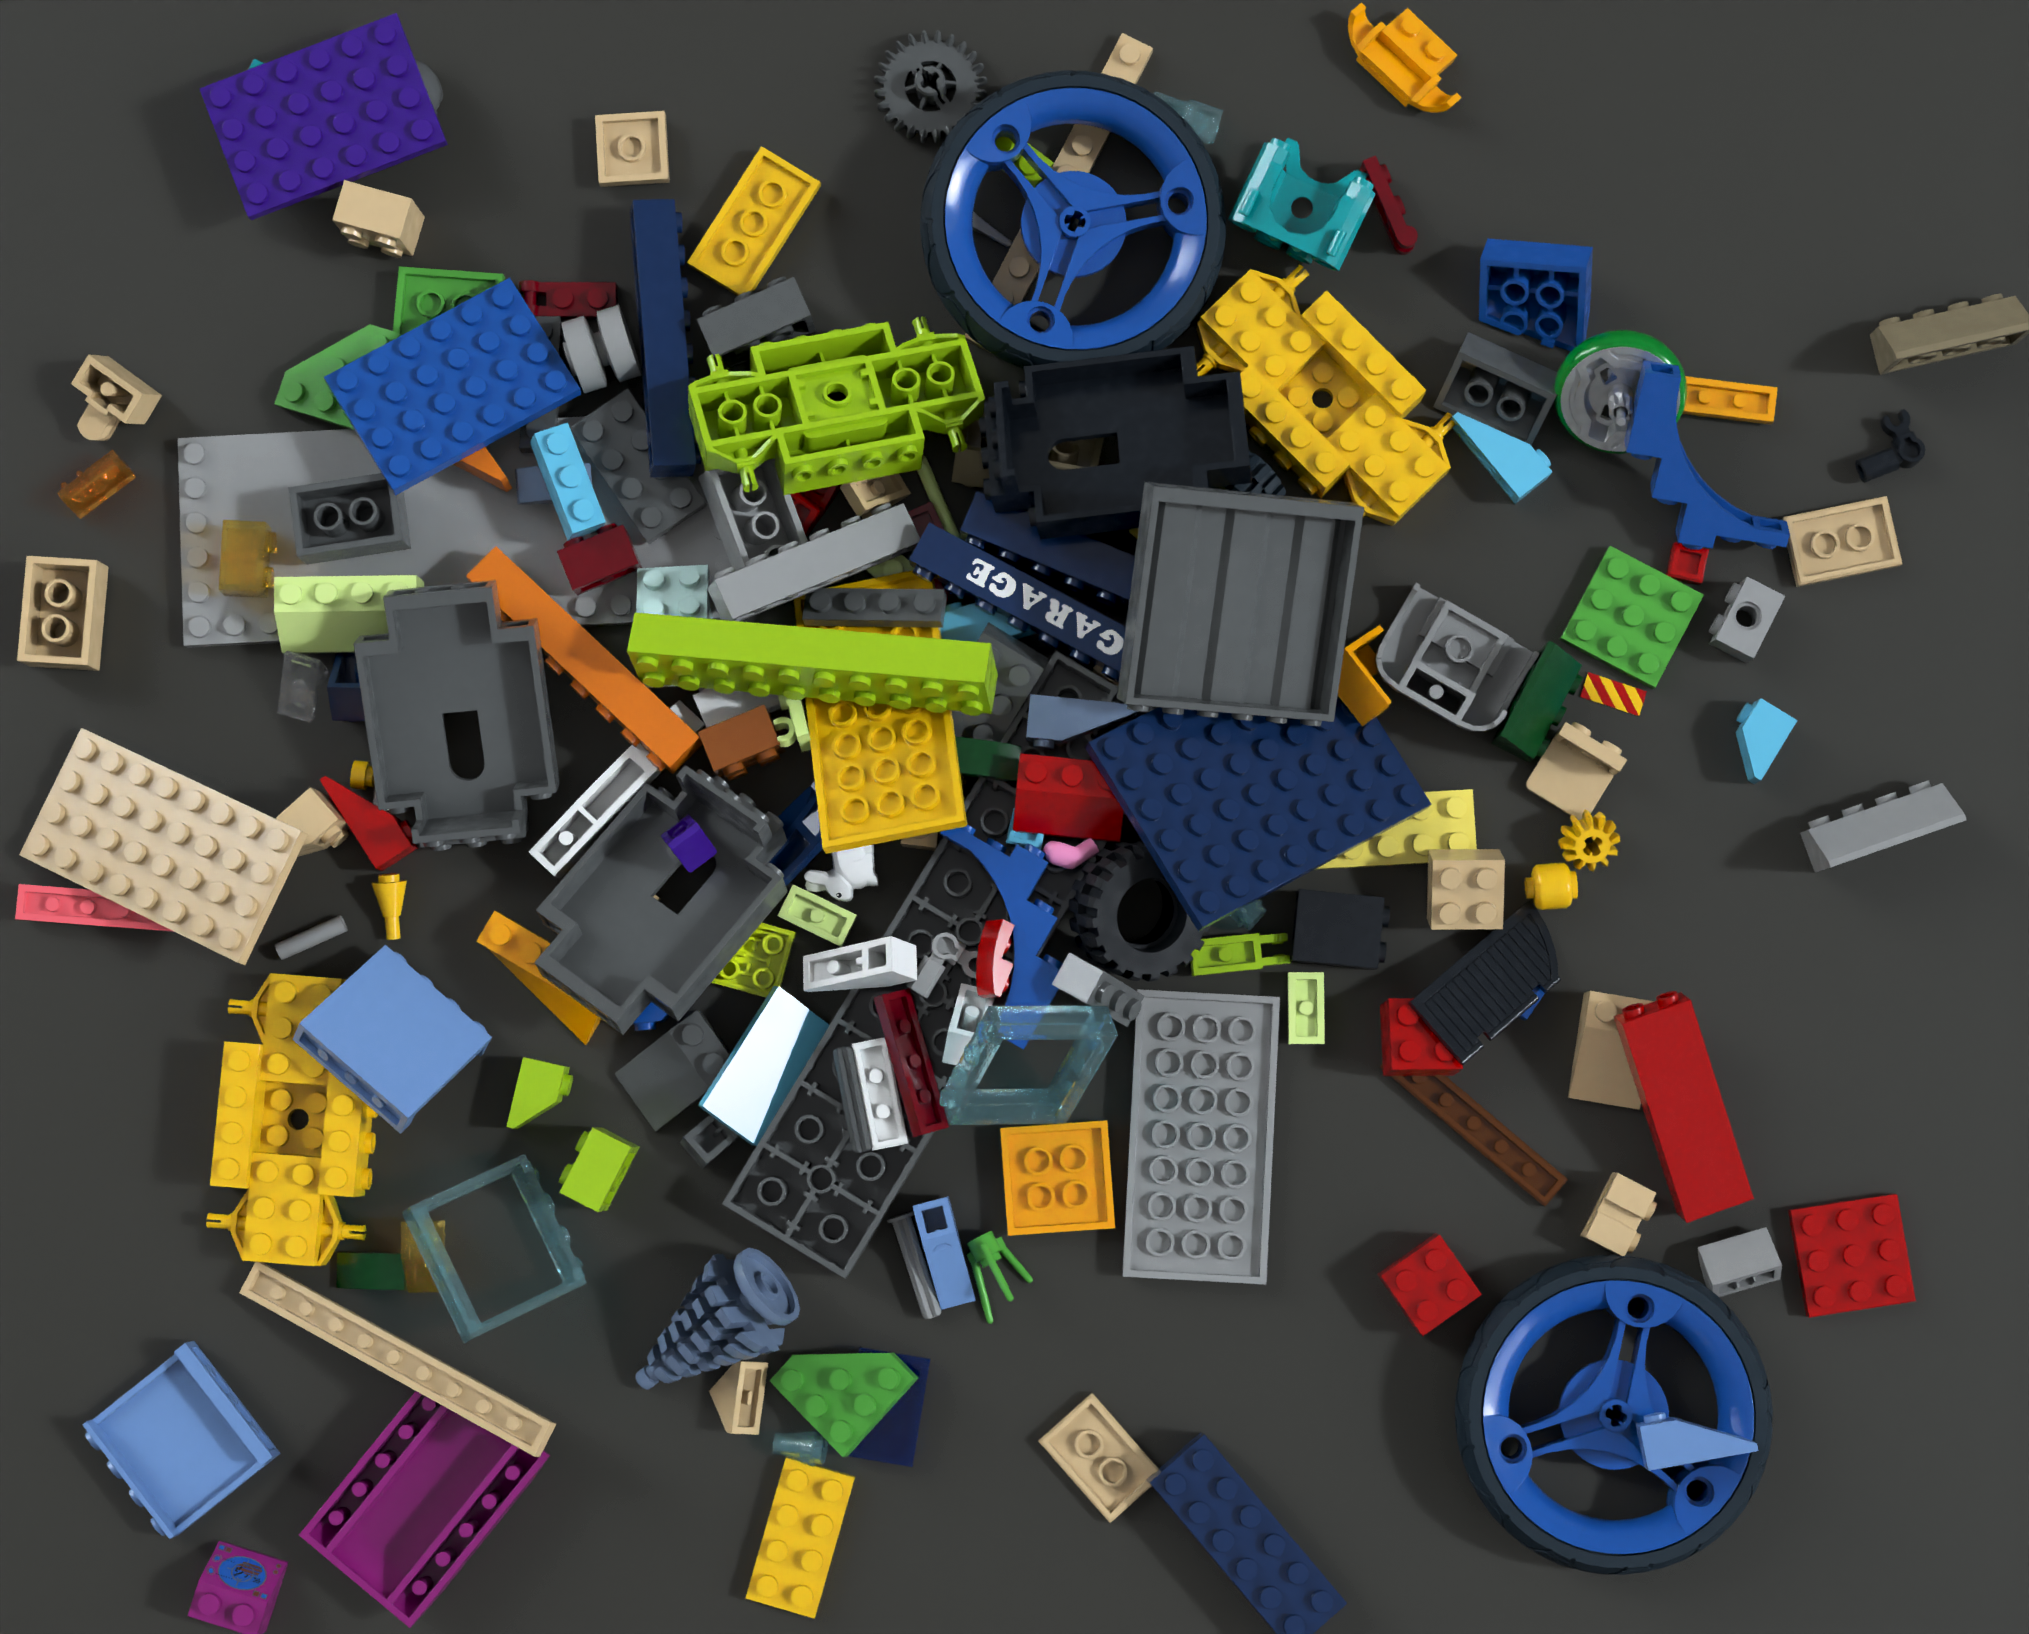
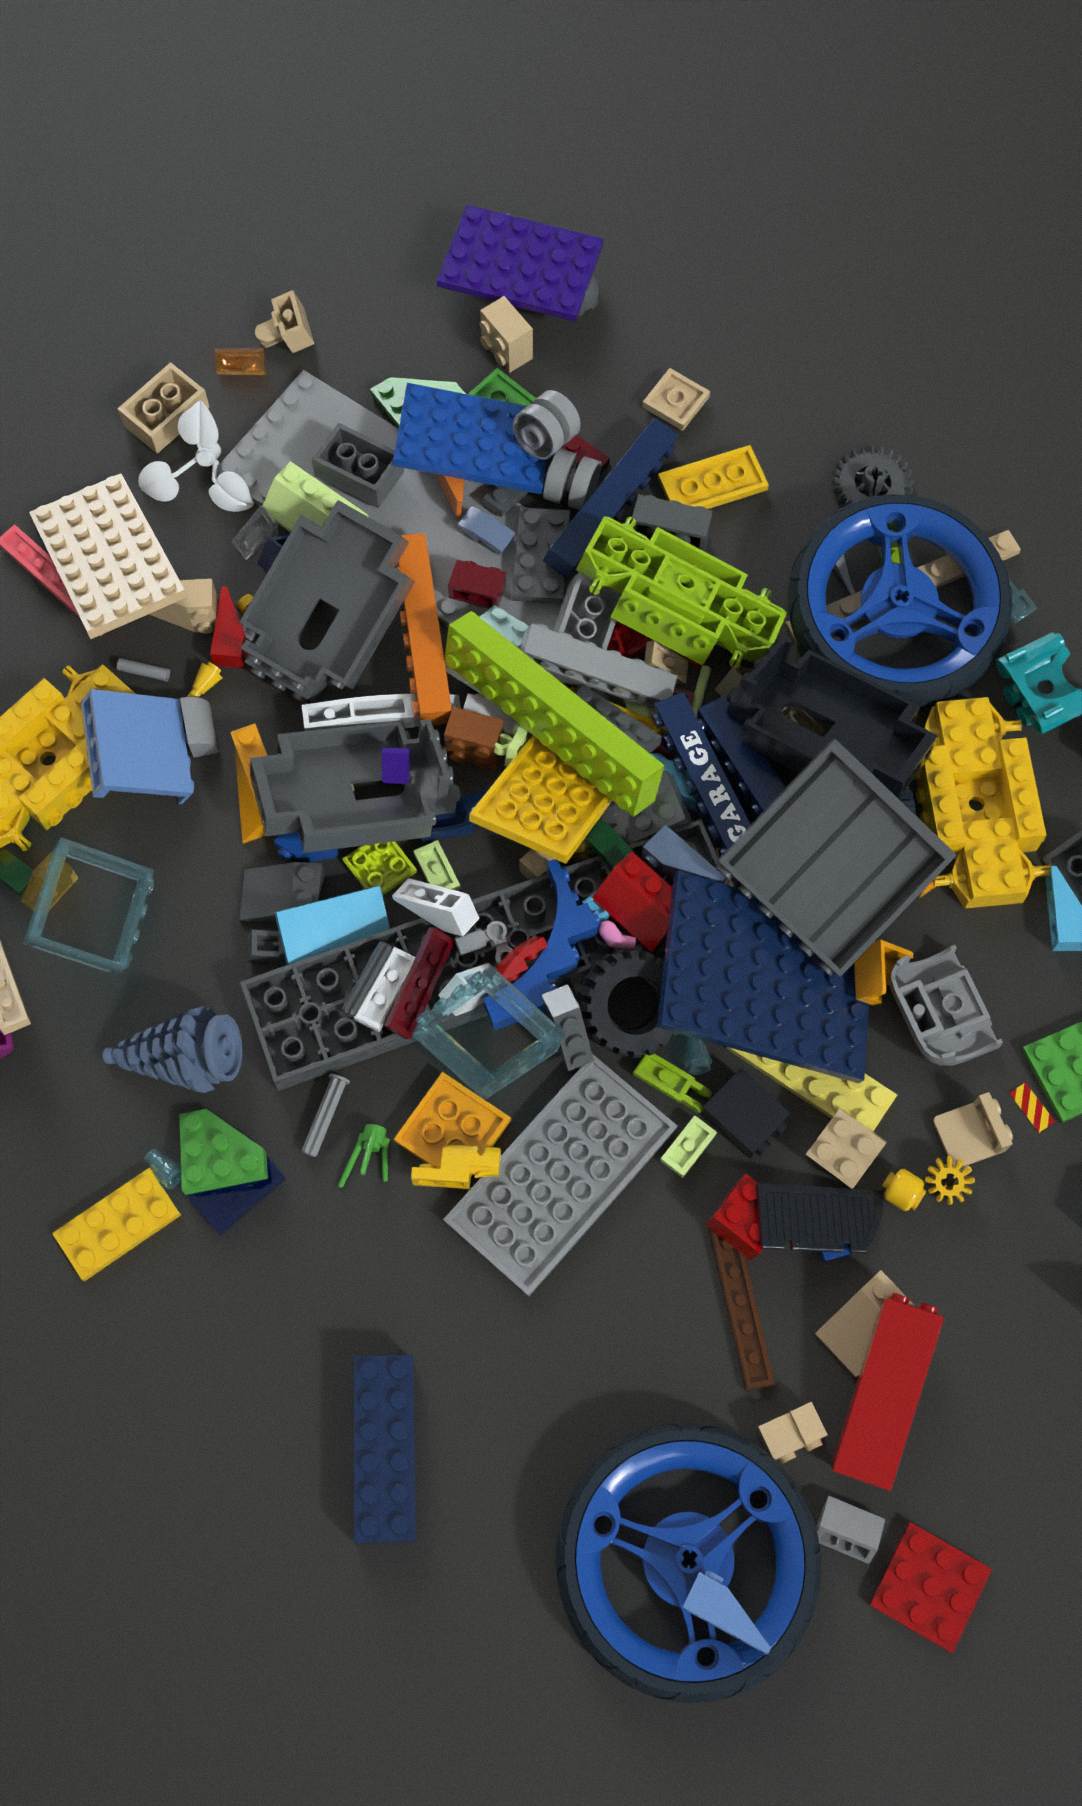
camera: 30 degrees right, 15 degrees down
clear yellow brick [219,520,277,598] -> none
lime slope [506,1057,573,1129] -> none
medium azure brick [530,422,606,541] -> none
lime brick [558,1127,640,1212] -> none
tan slope [709,1361,768,1435] -> none
white animal [804,845,879,902] -> none
medium blue slope [912,1196,976,1310] -> none
tan tile [1038,1393,1159,1523] -> none
red brick [1377,1233,1482,1336] -> none
dark green slope [1491,641,1583,763] -> none
none -> white plant [138,400,254,512]
none -> light grey brick [180,697,219,757]
none -> yellow plate [411,1145,501,1189]
none -> light grey wheel [512,390,581,460]

